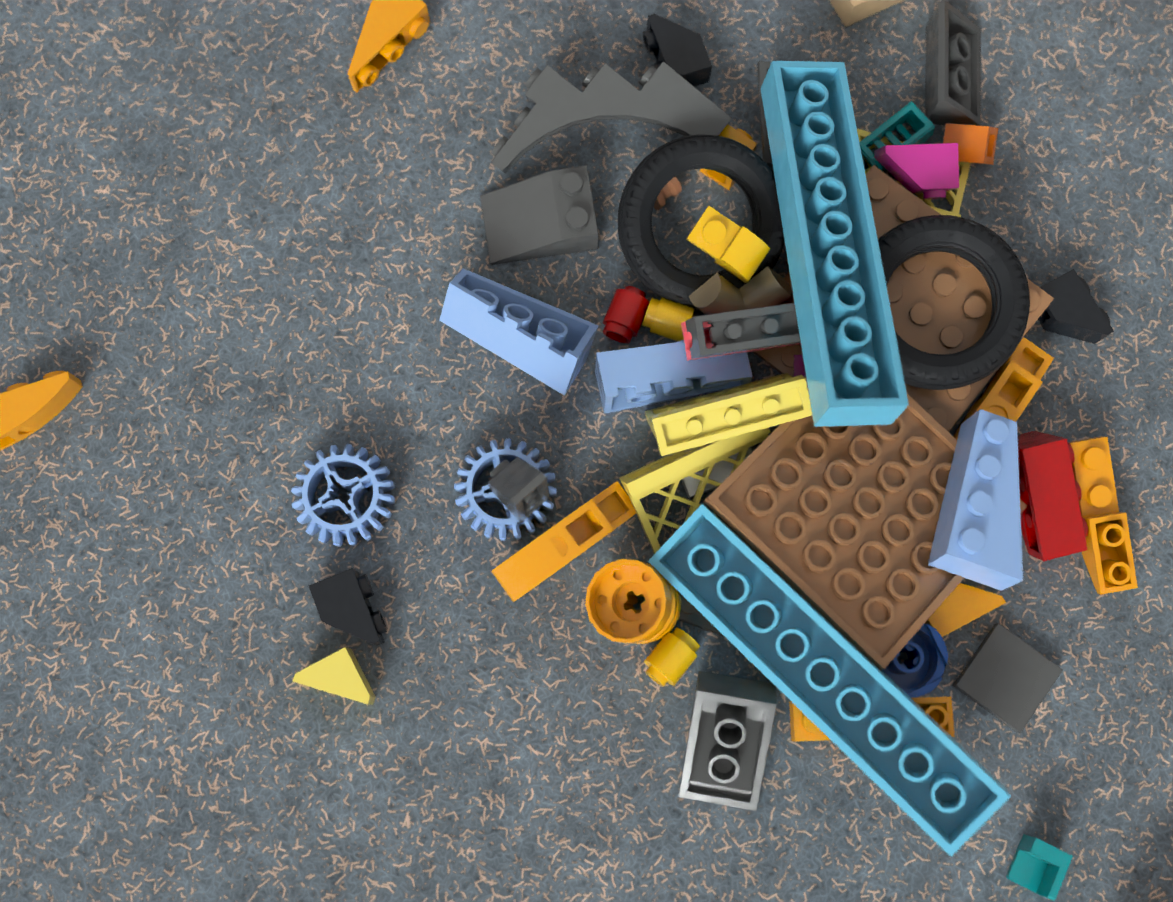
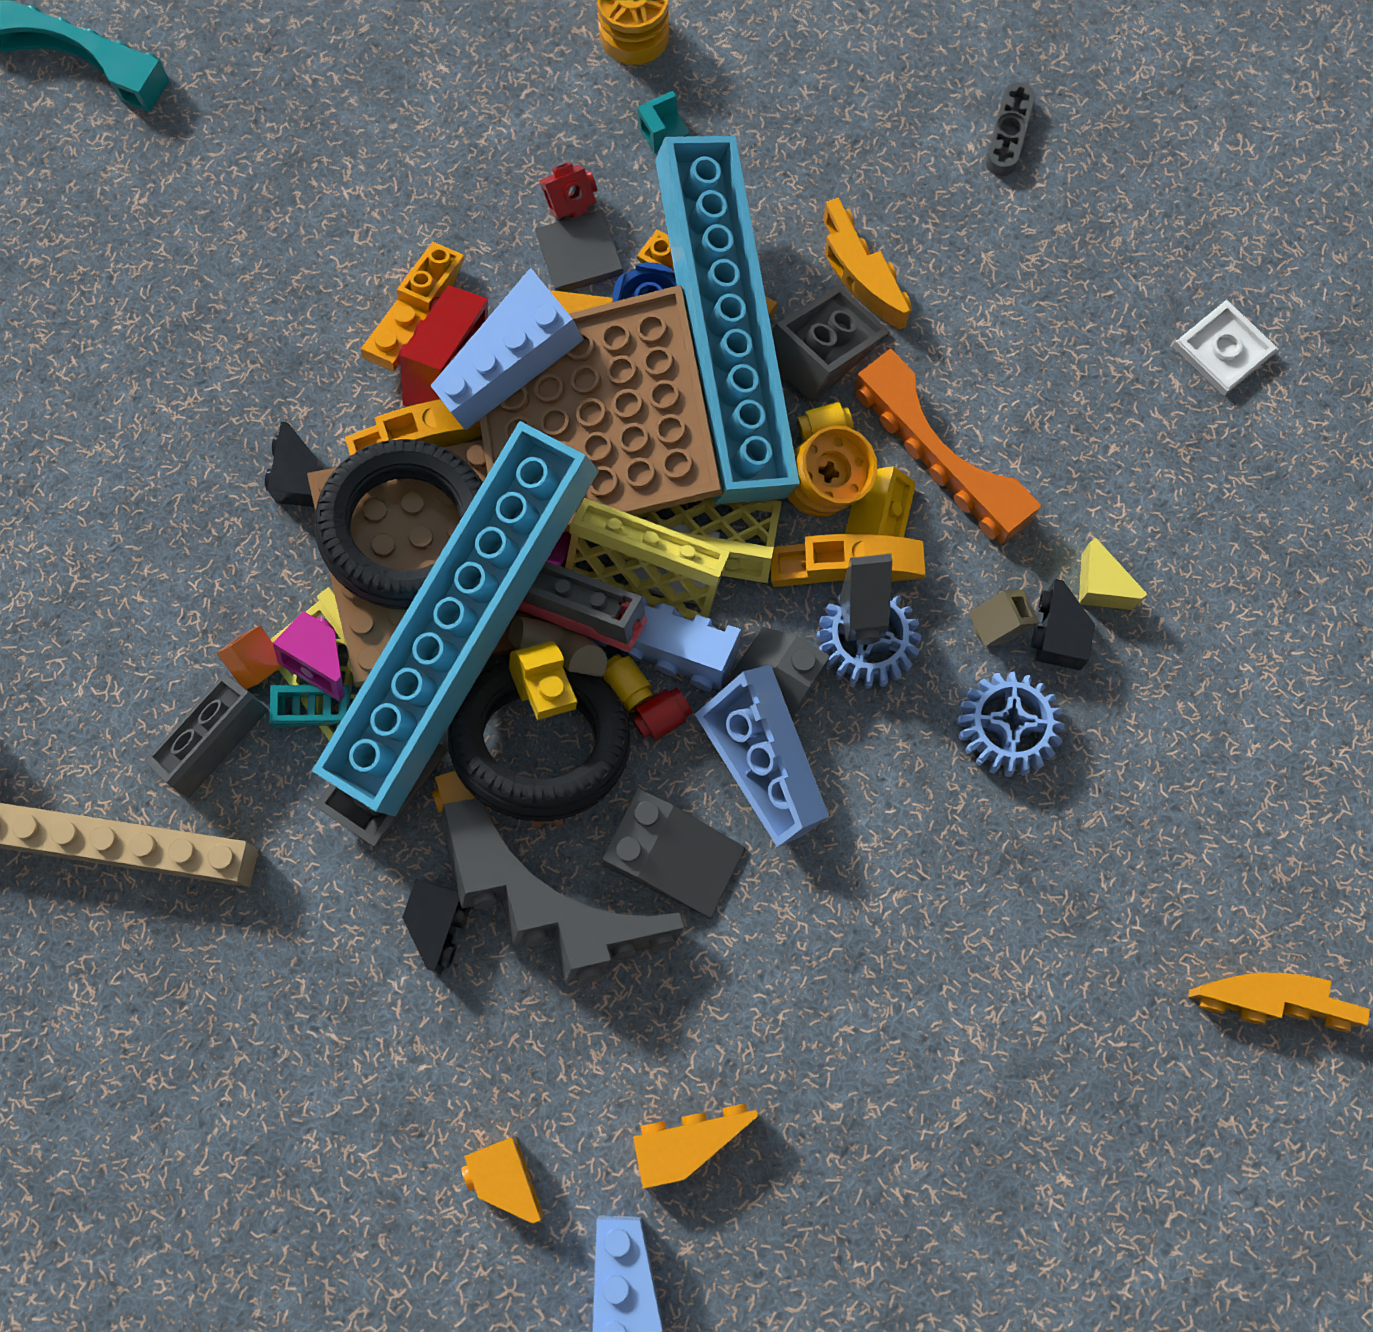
camera: 140 degrees left, 5 degrees down
none -> red brick [538,162,598,219]
none -> dark grey slope [722,627,830,720]
none -> light orange slope [823,197,912,330]
none -> yellow panel [845,466,916,537]
none -> orange arch [855,348,1042,545]
none -> dark tan brick [969,589,1040,646]

